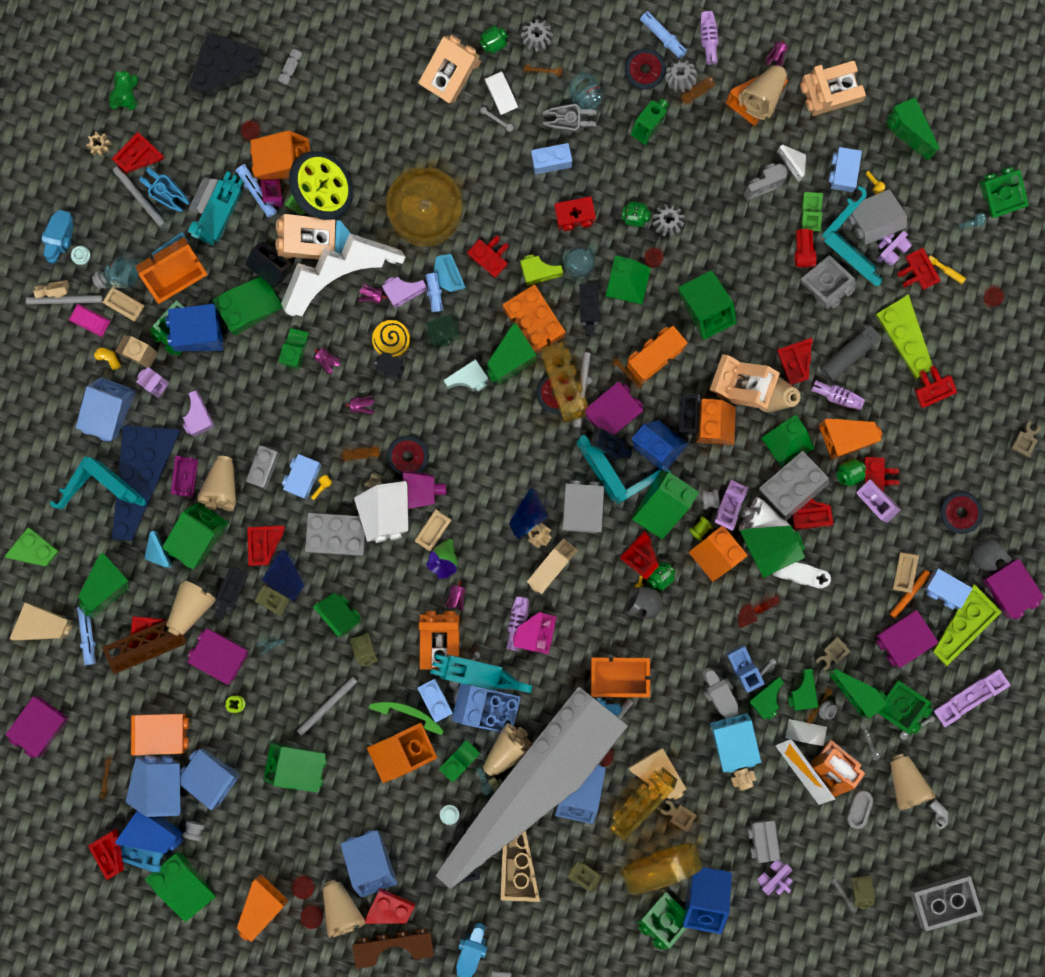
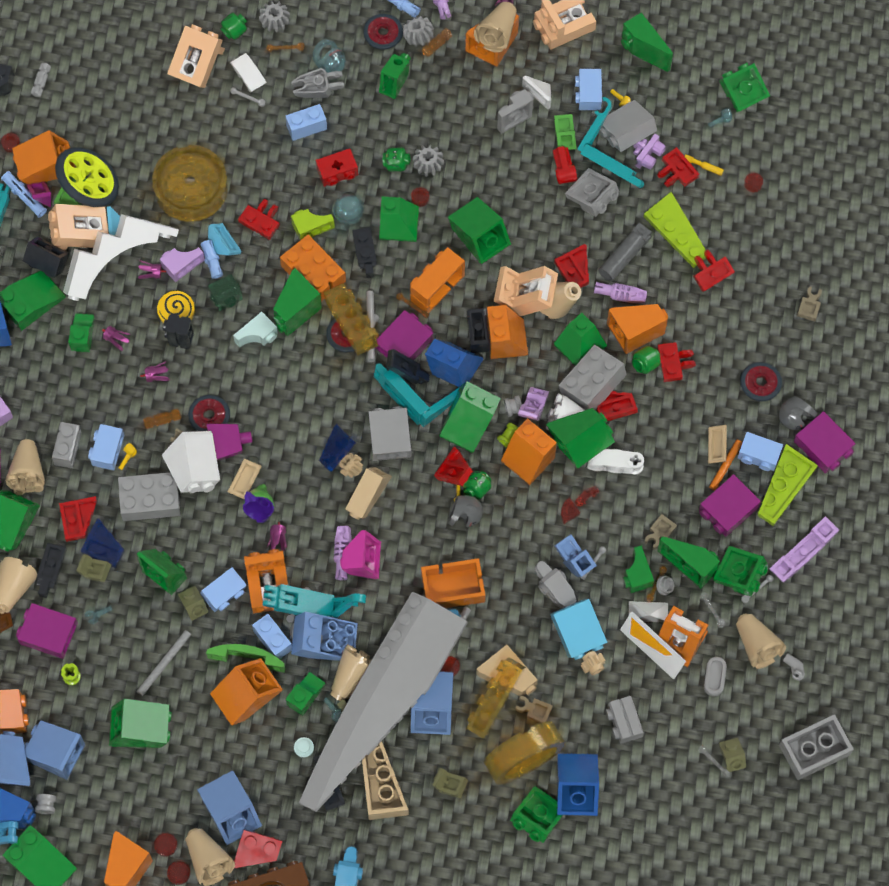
camera: 10 degrees left, 15 degrees down
green arch [747,677,784,720] -> none
lavender hips [757,860,793,896] -> none
lavender arch [856,480,901,523] -> none
none -> light blue brick [200,567,247,612]

